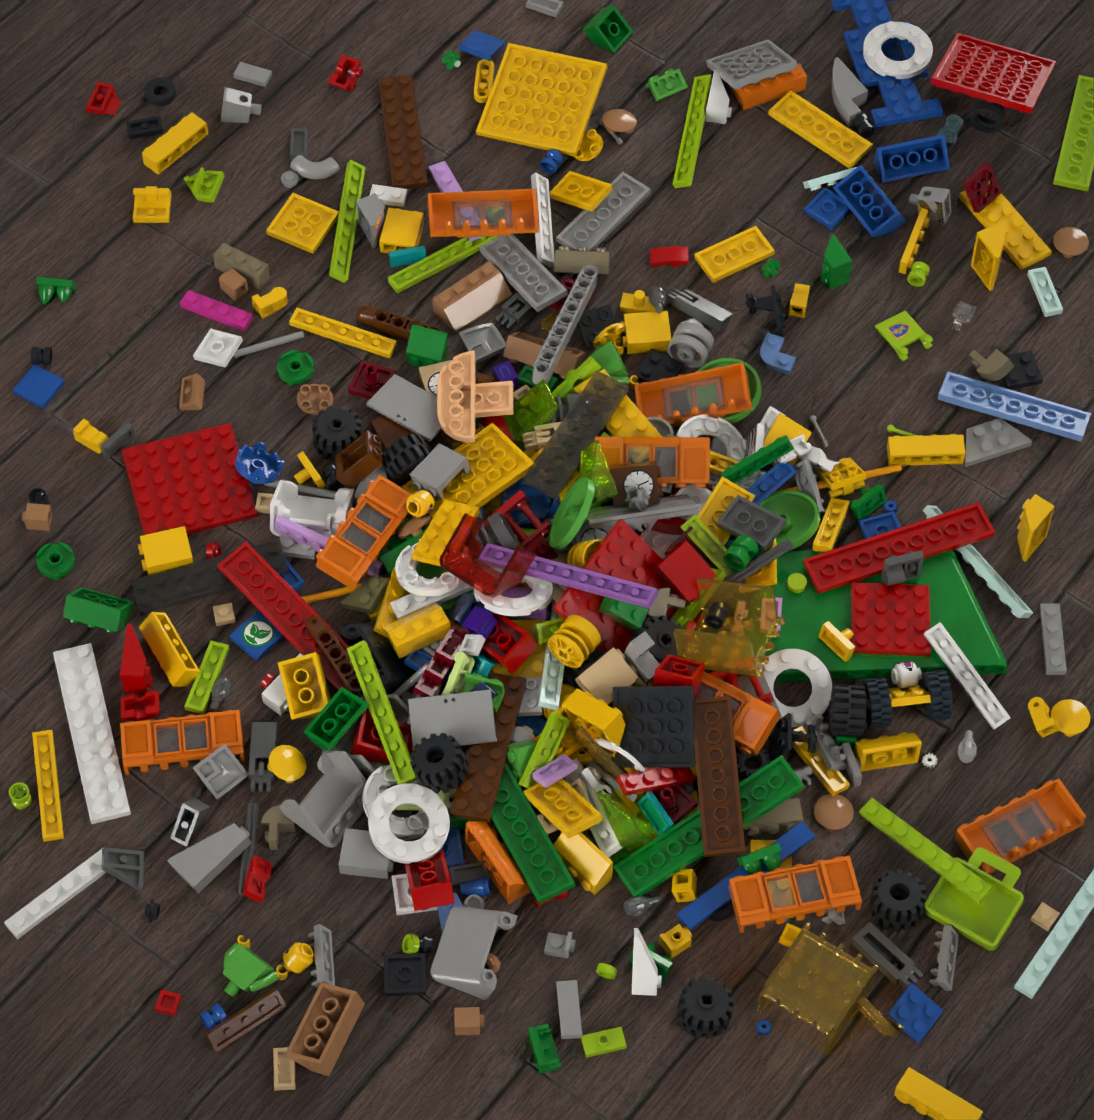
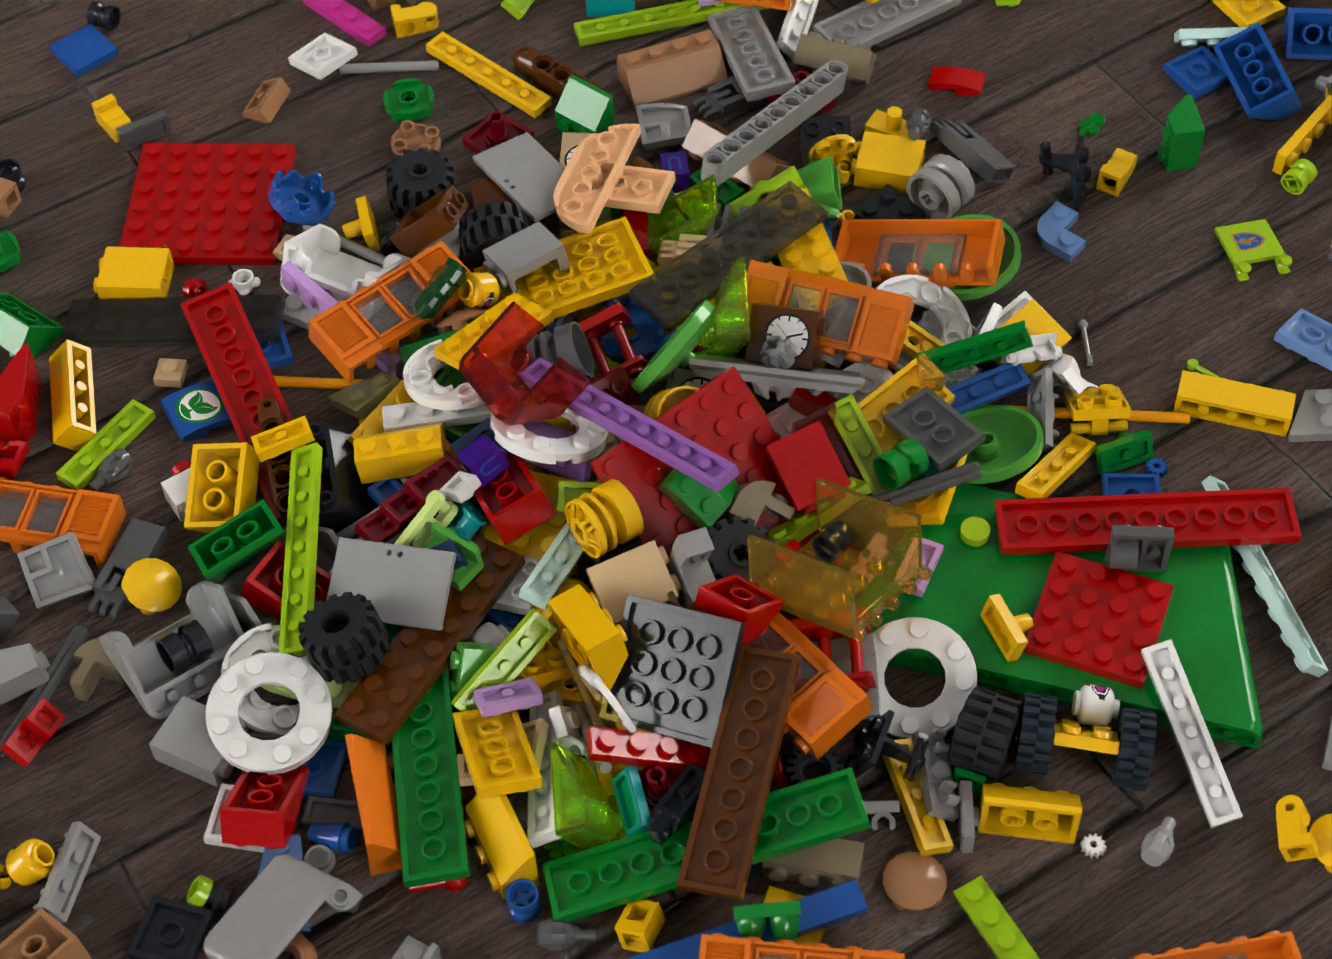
camera: 20 degrees right, 5 degrees down
yellow plate [694,226,775,283] -> none
none -> black wheel [155,619,213,674]
none -> white plate [228,269,261,296]
none -> yellow plate [251,415,315,462]
none -> dark green rock [414,258,467,319]
none -> blue wheel [506,879,541,923]
none -> black hinge [648,764,706,846]
none -> clear yellow slope [916,354,946,391]

